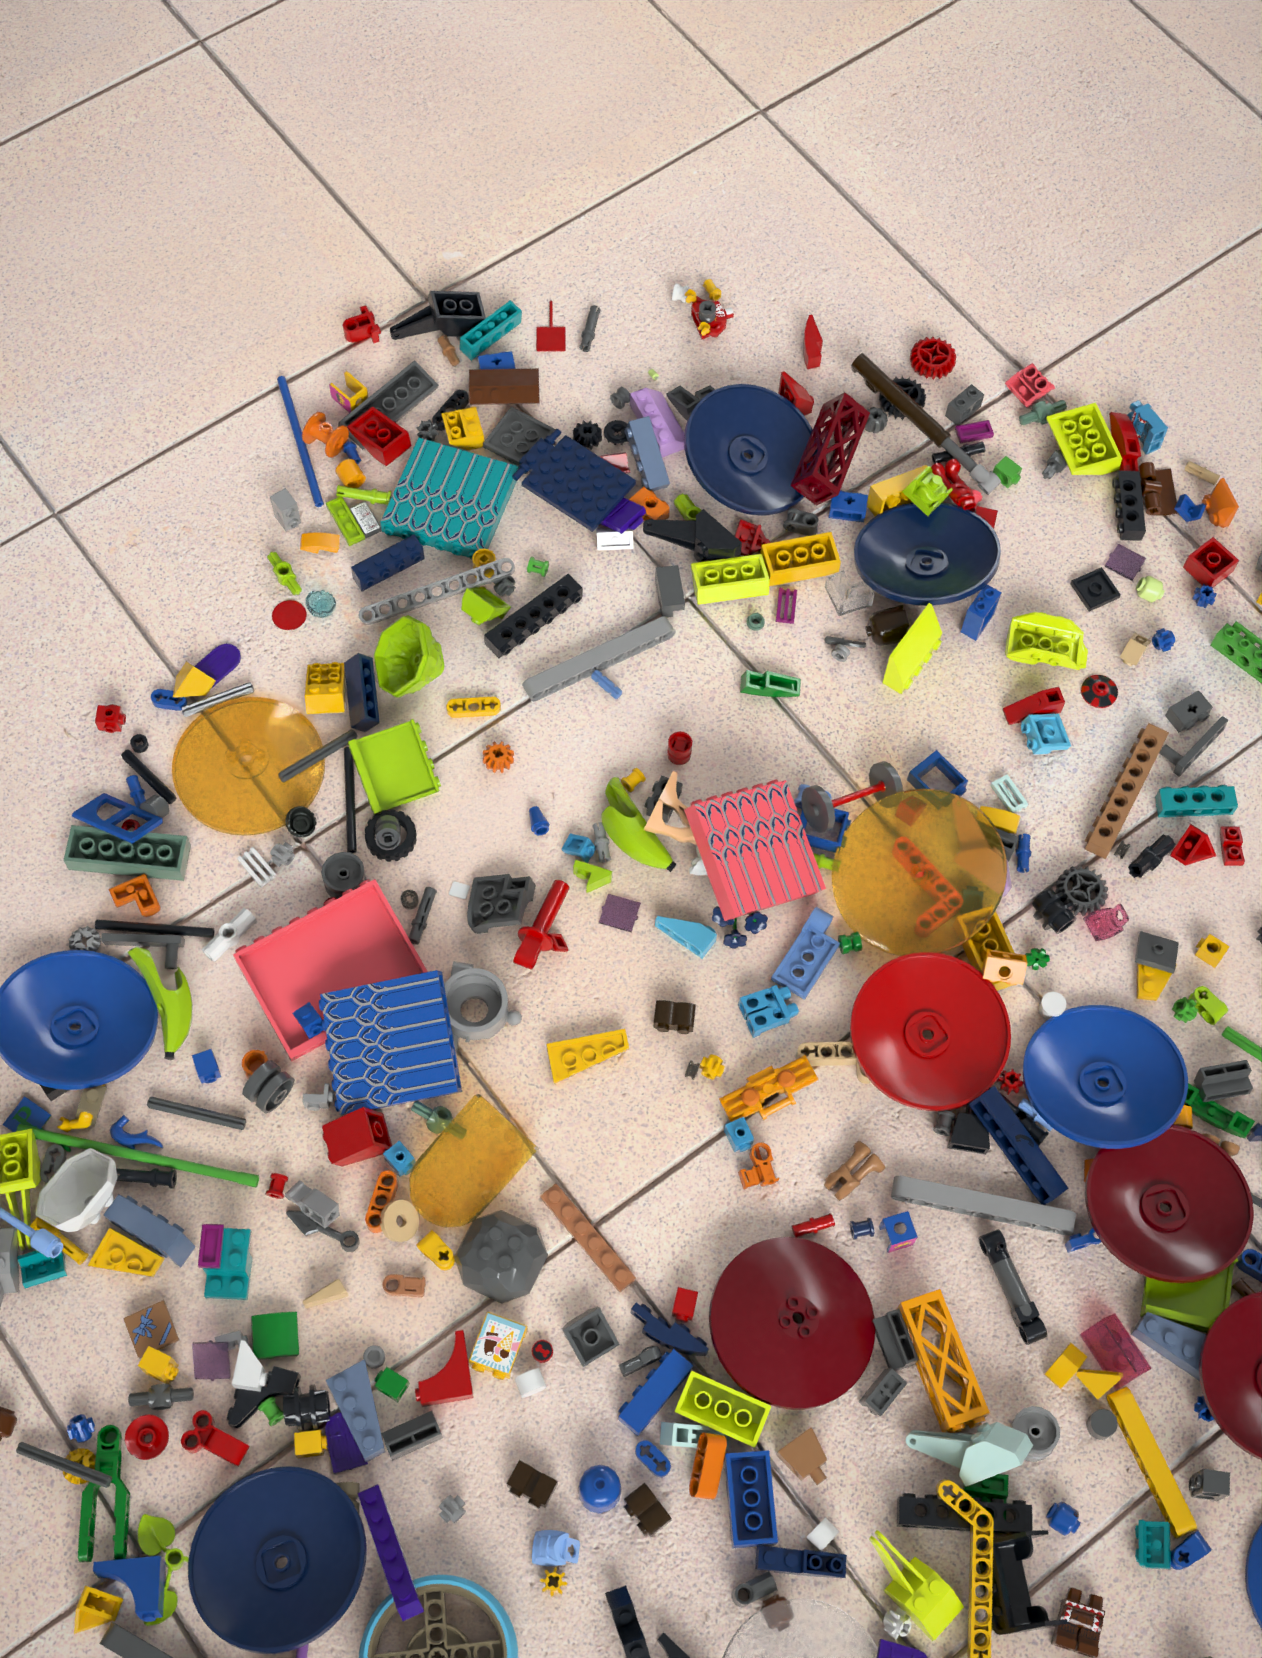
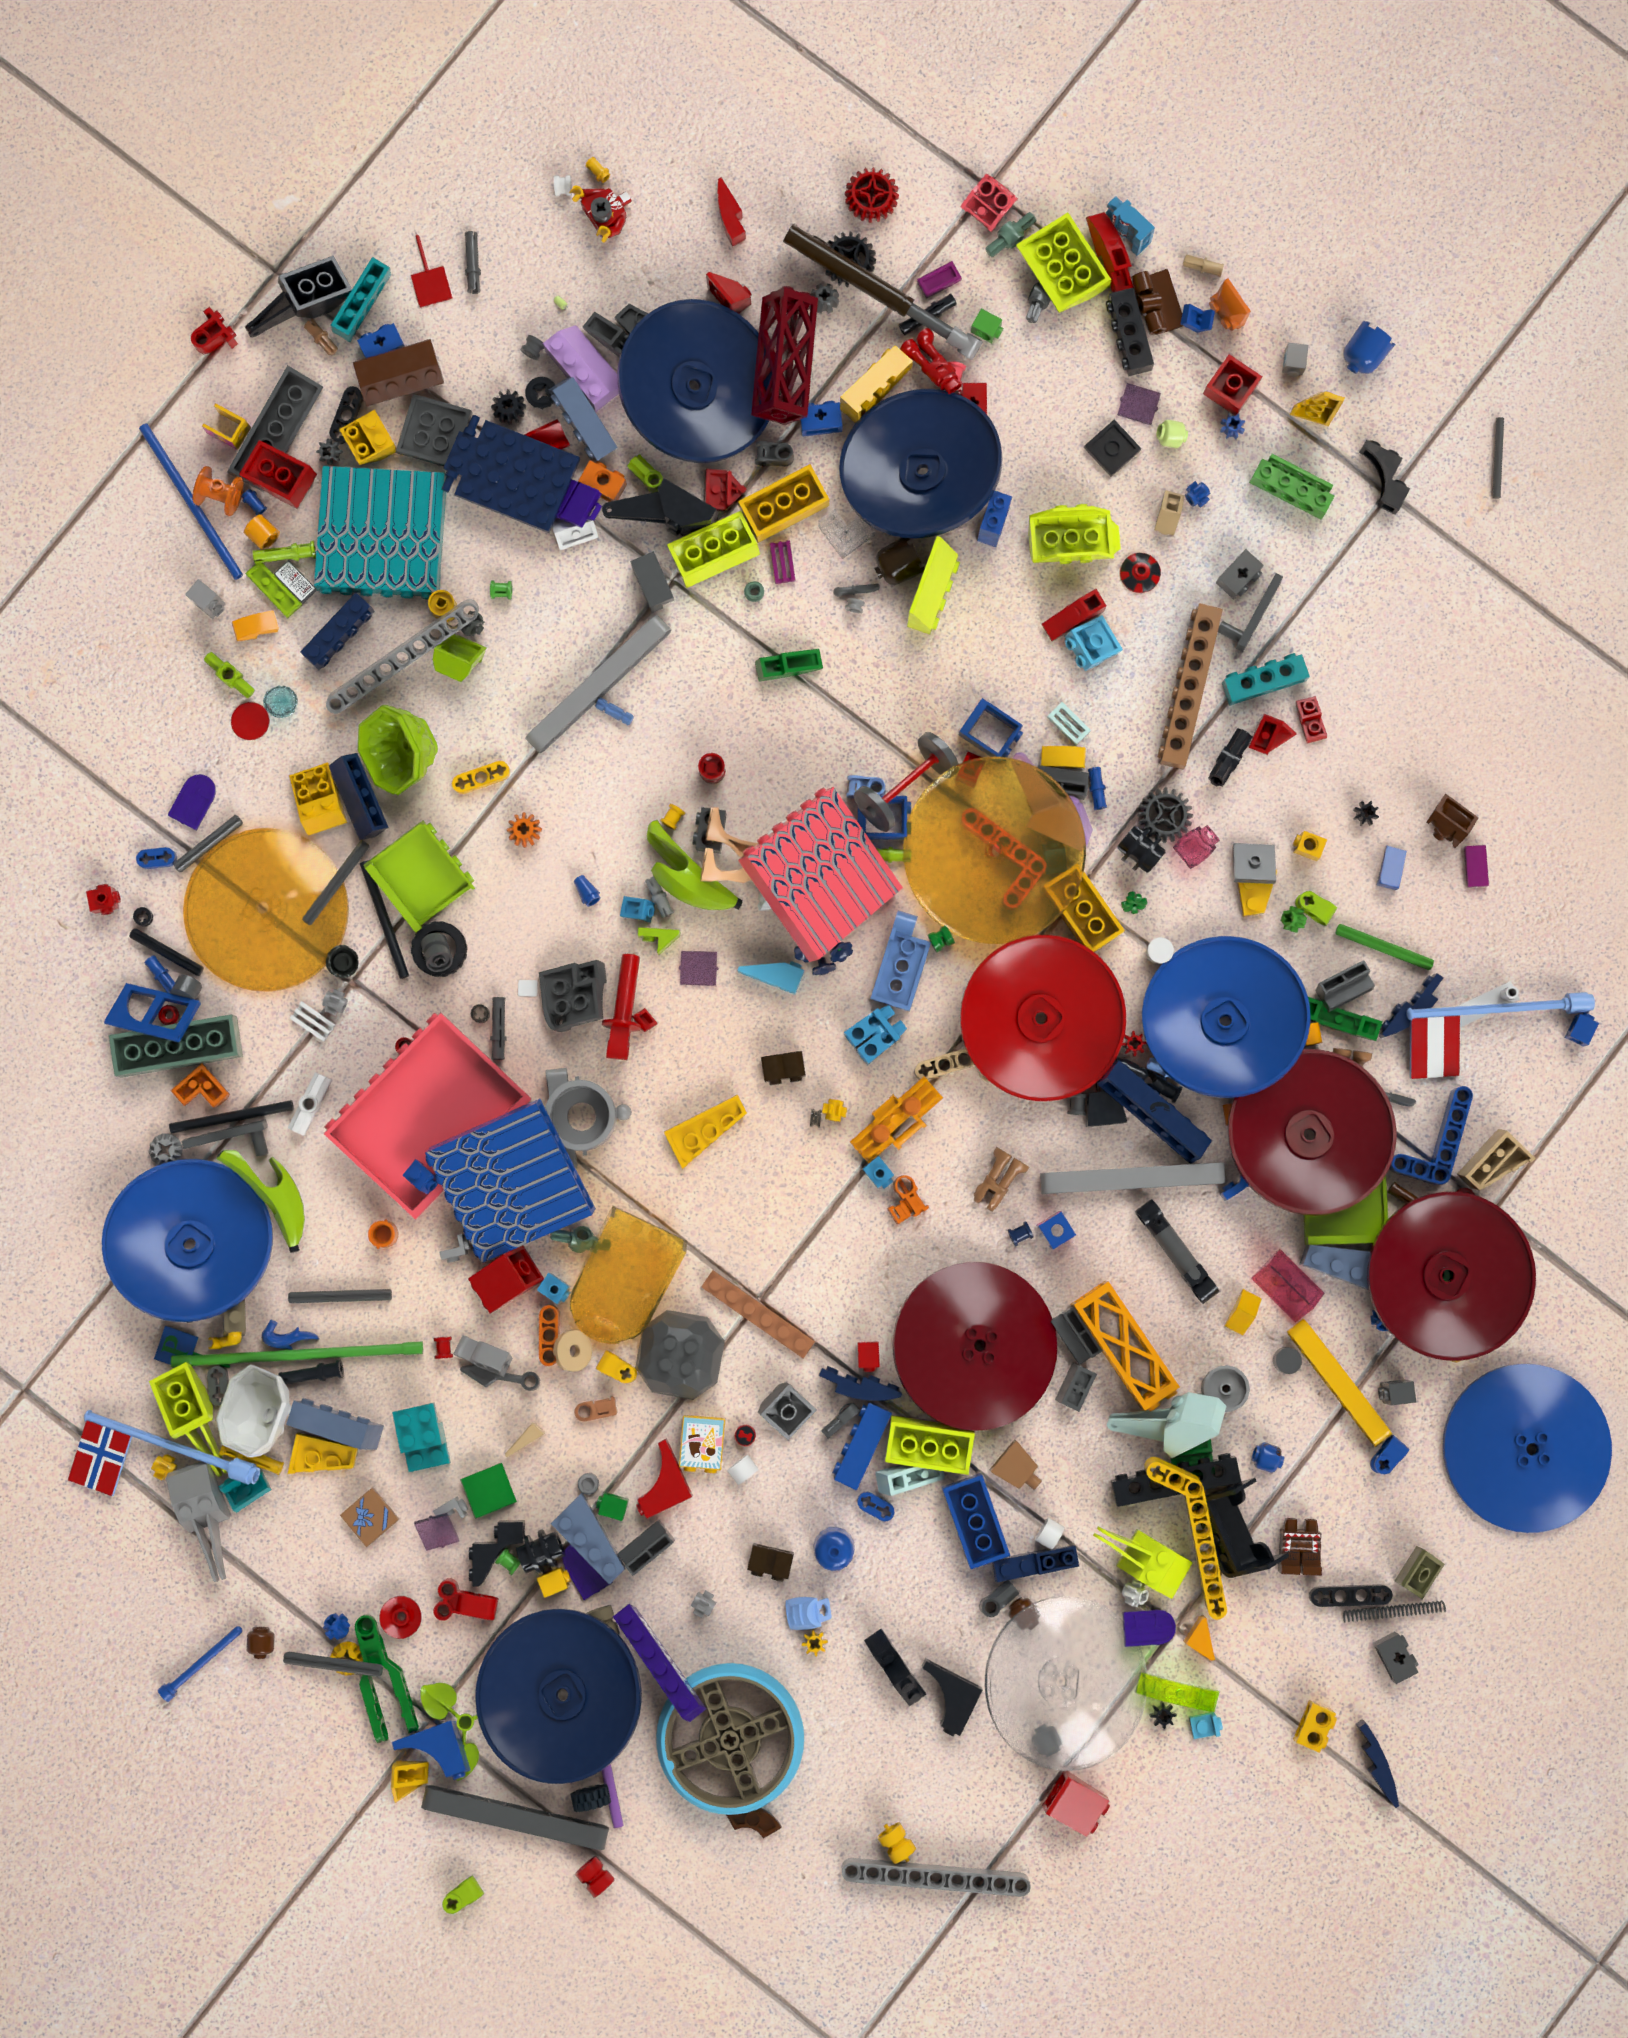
camera: 10 degrees left, 20 degrees up
dark grey axle [128,1384,194,1410] -> none
yellow brick [138,1346,179,1384] -> none
yellow slope [173,661,216,698] -> none
blue brick [192,1049,221,1083] -> none
magenta tile [198,1224,225,1268] -> none
white slope [232,1340,267,1392] -> none
dark grey wheel [242,1060,295,1114] -> none
dark grey wheel [321,852,367,899] -> none
black brick [484,573,583,658] -> none
dark brown brick [623,1482,672,1537] -> none
orange beam [689,1432,727,1500] -> none
red pin [791,1213,835,1238] -> none
lime brick [902,466,953,516] -> none
dark grey brick [945,384,985,426] -> none
light orange brick [982,949,1027,985] -> none
yellow slope [1076,1369,1123,1400] -> none
clear smoke bush [1114,840,1130,859] -> none
teal bracket [1135,1519,1171,1569] -> none

